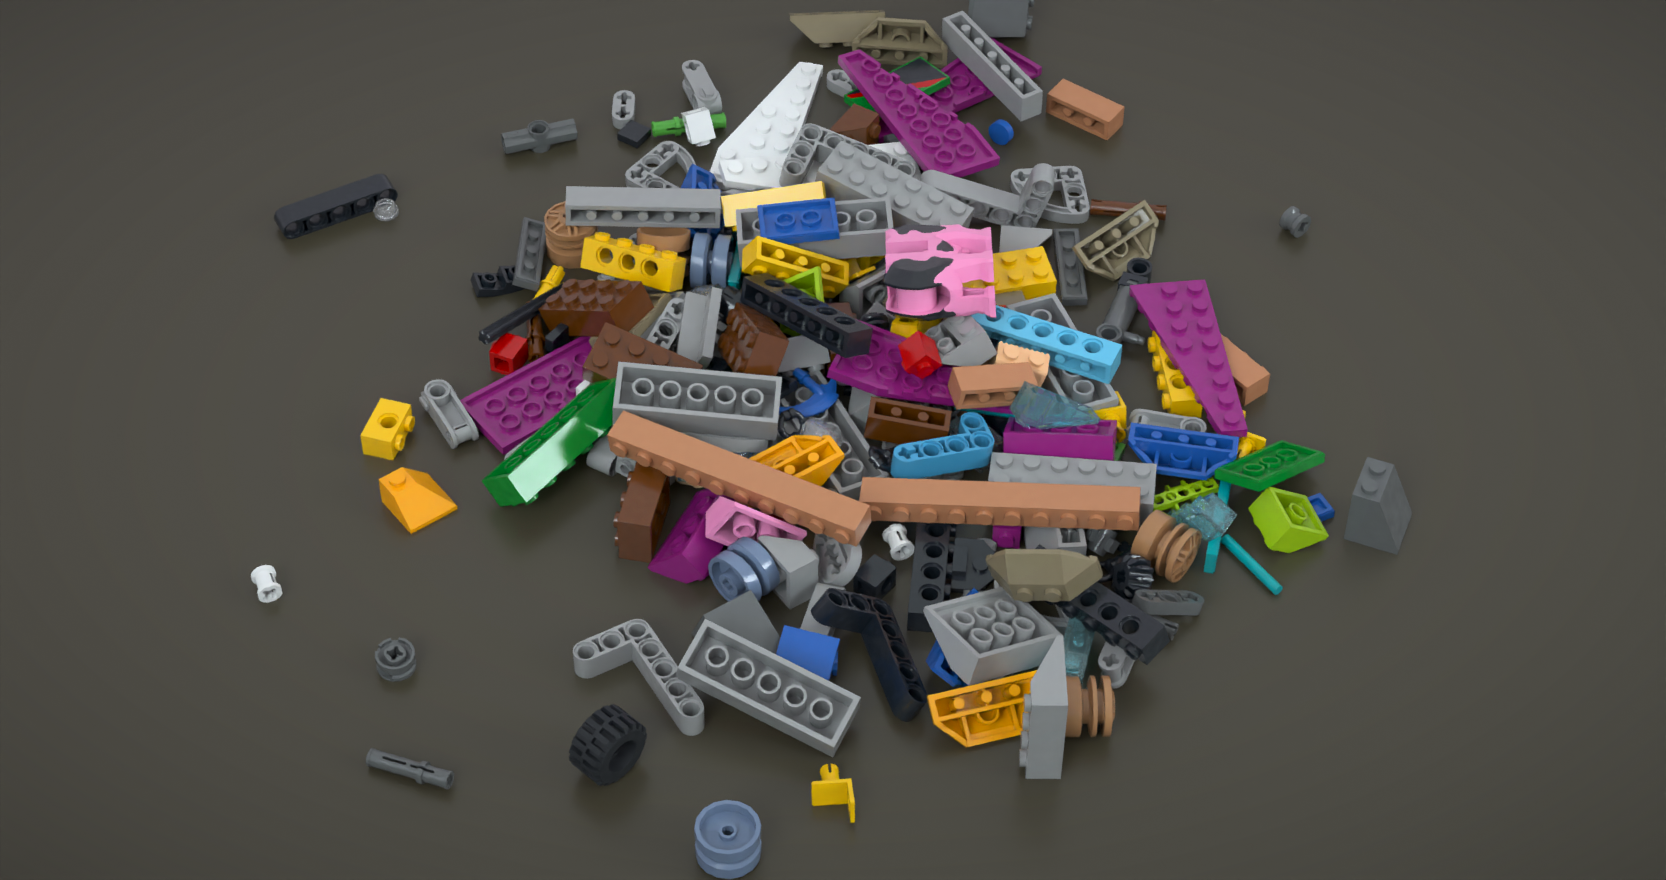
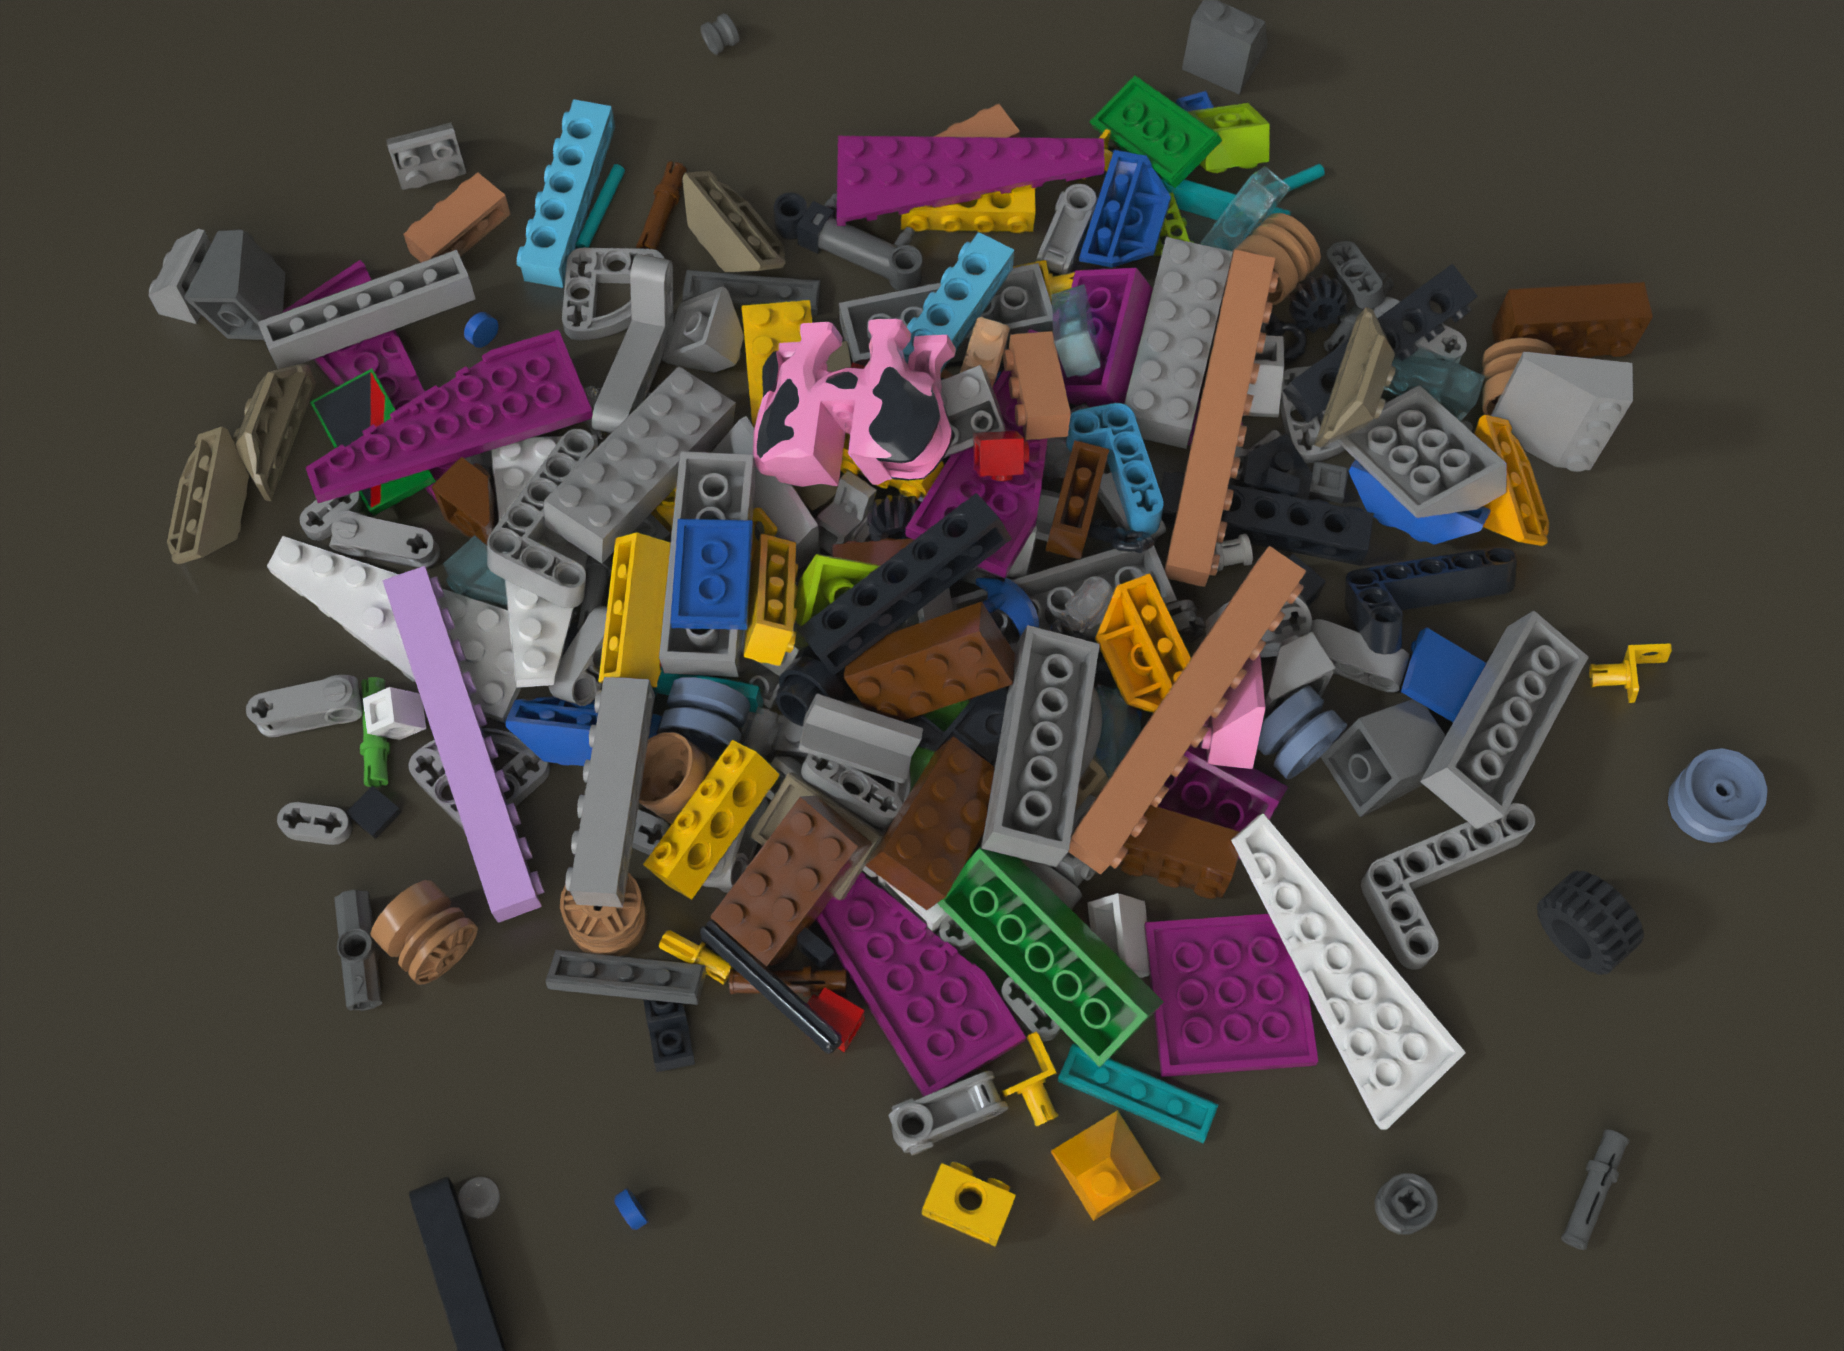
camera: 85 degrees left, 20 degrees up
none -> light grey piece [329,511,441,569]
none -> medium nougat wheel [371,880,478,985]
none -> lavender brick [382,566,544,923]
none -> light grey slope [386,123,467,191]
none -> medium azure brick [517,99,615,288]
none -> teal bar [575,164,625,248]
none -> blue tile [614,1188,649,1230]
none -> yellow bracket [1001,1031,1059,1126]
none -> teal tile [1057,1043,1218,1143]
none -> white brick [1088,893,1150,978]
none -> magenta plate [1144,914,1318,1077]
none -> white wing [1231,814,1466,1130]
none -> reddish brown brick [1491,282,1653,358]

